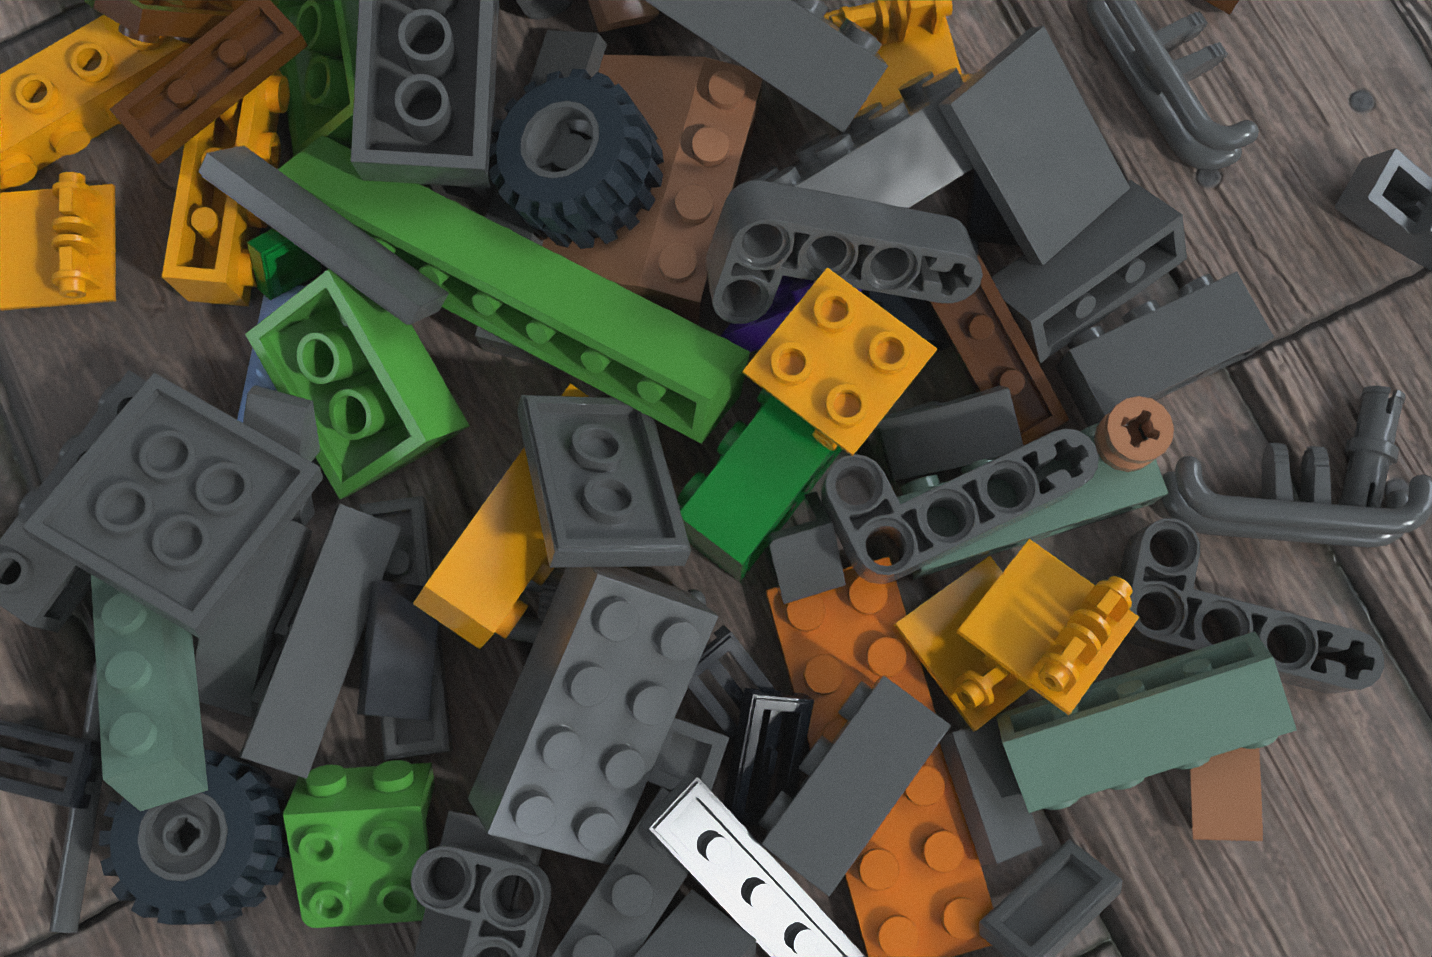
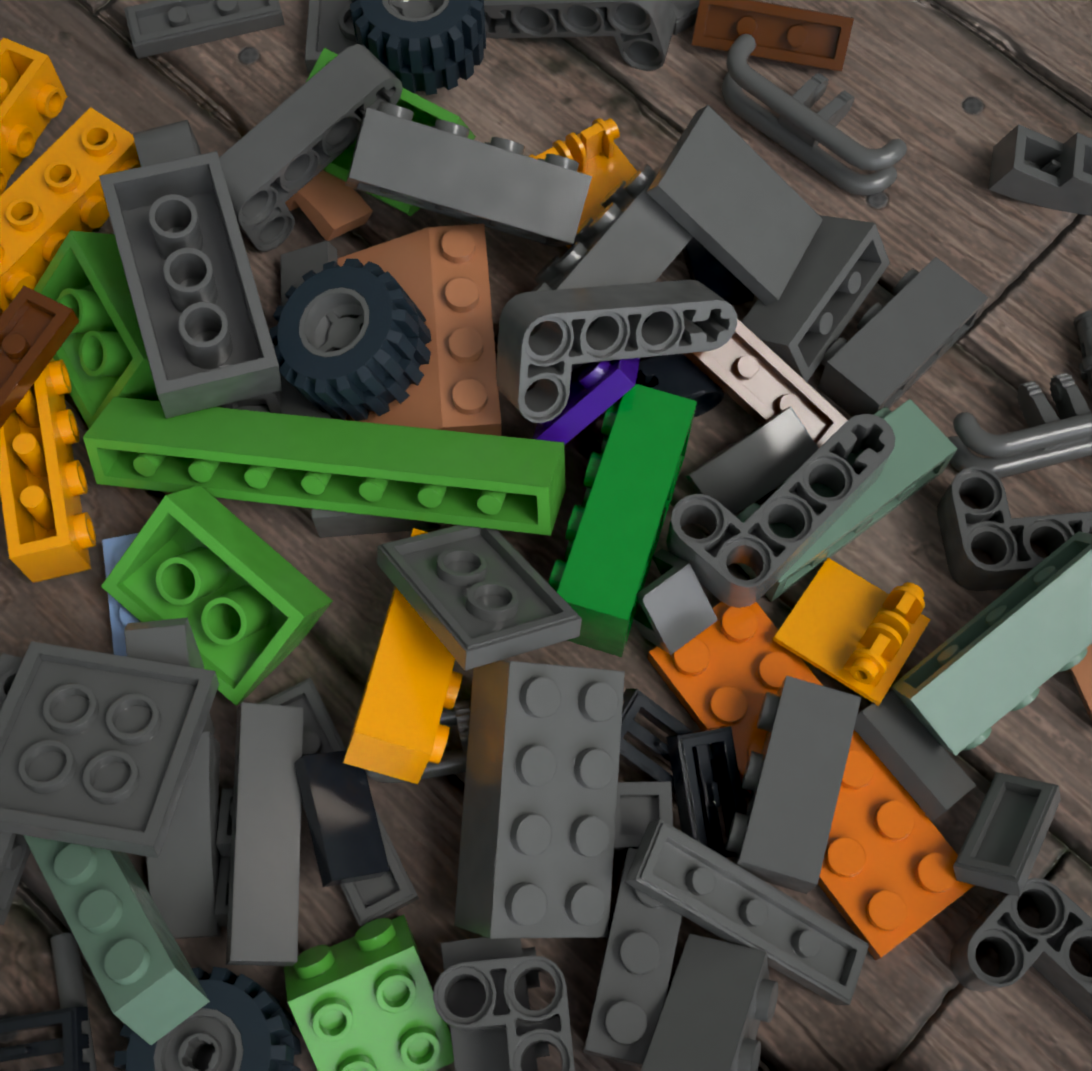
camera: 20 degrees left, 10 degrees down
dark grey tile [198,146,449,325] -> none
green tile [247,229,322,300] -> none
light orange hinge [742,267,937,456] -> none
light orange hinge [956,539,1139,715] -> none
nougat wheel [1094,396,1174,472] -> none

